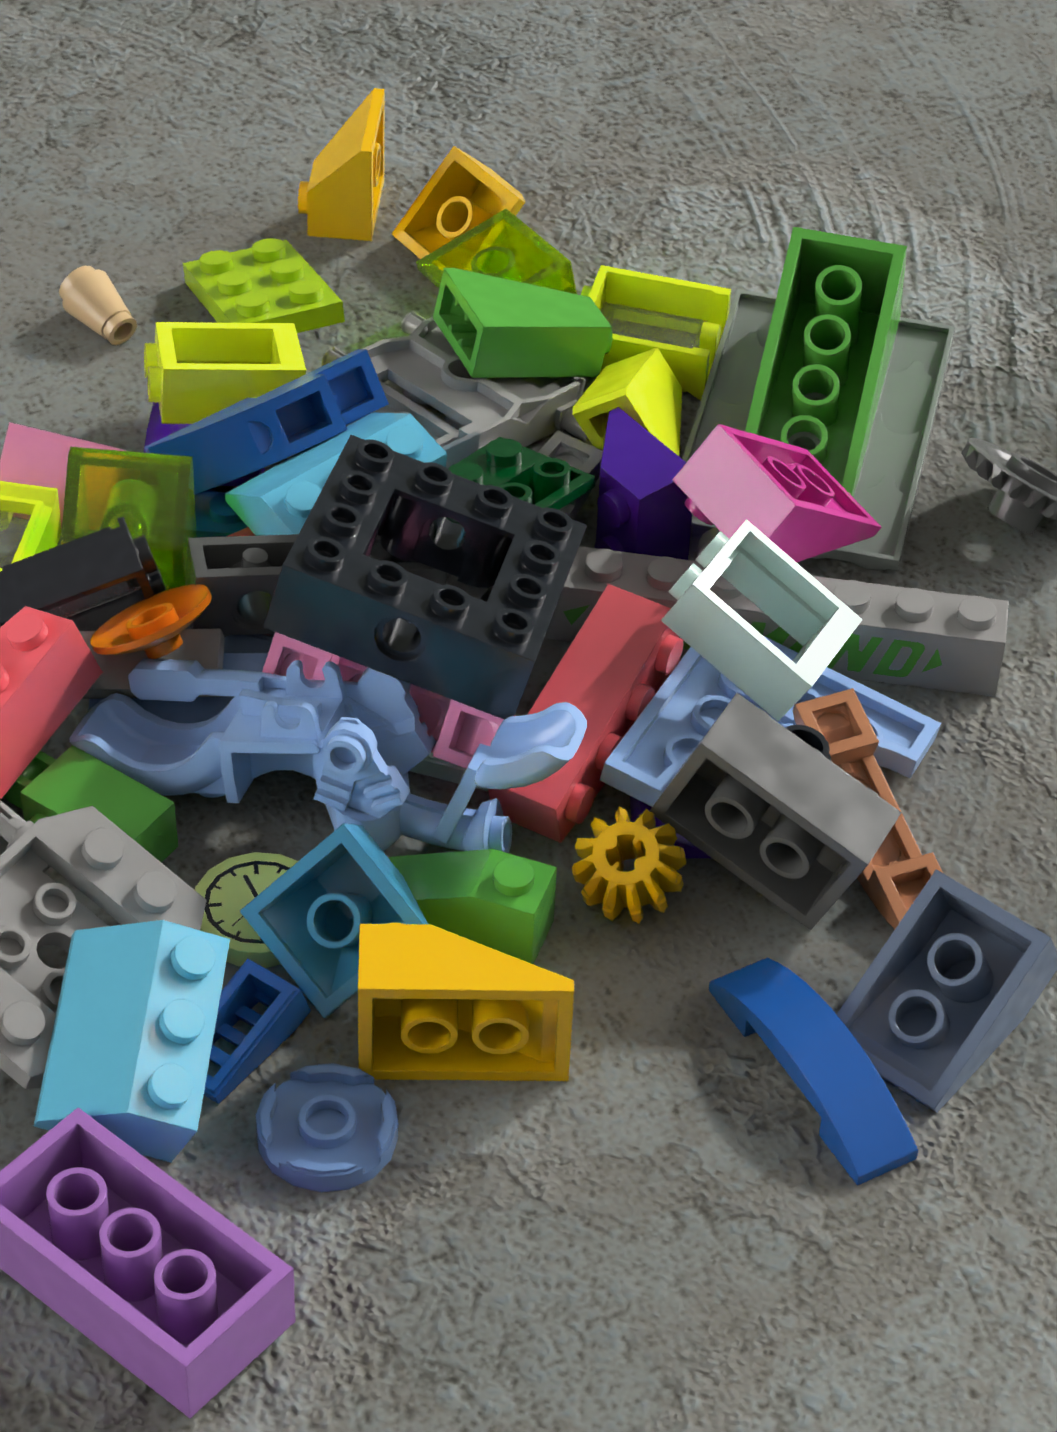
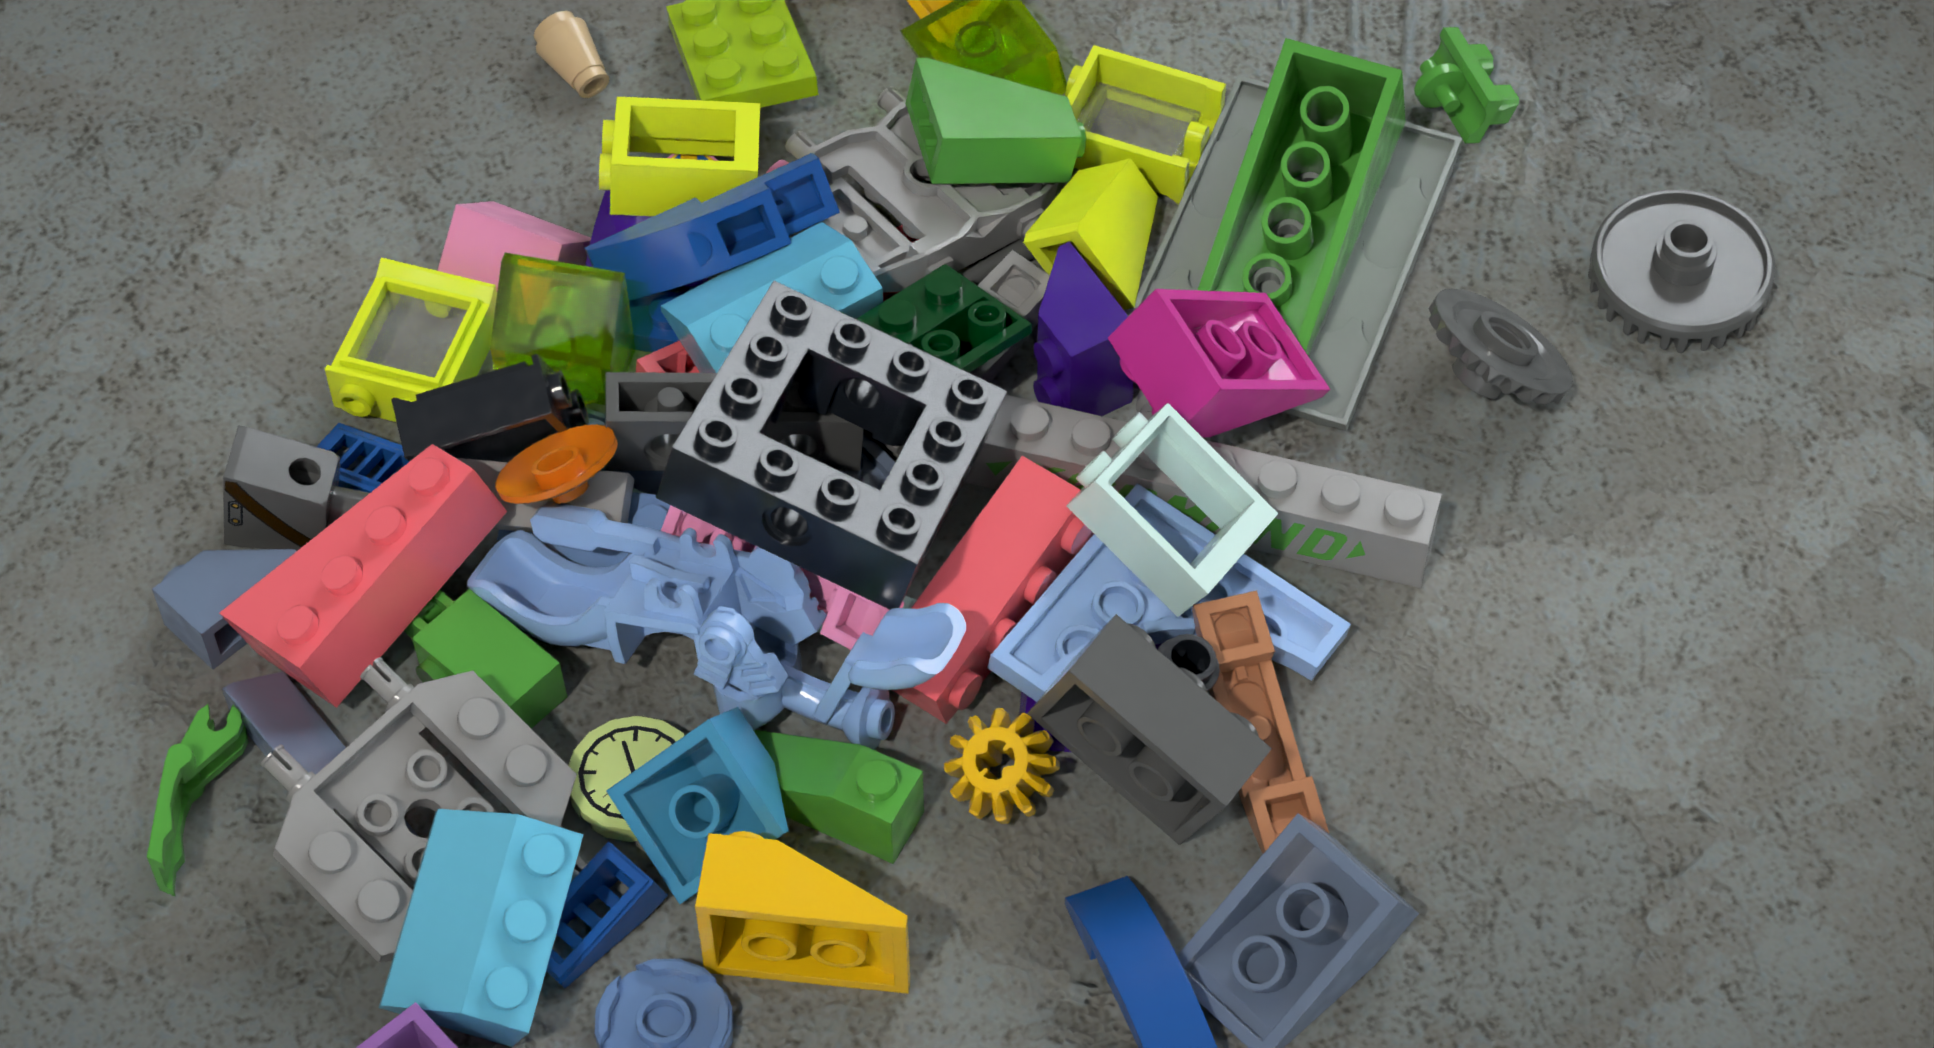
camera: 10 degrees right, 10 degrees up
none -> bright green hips [1414,27,1519,144]

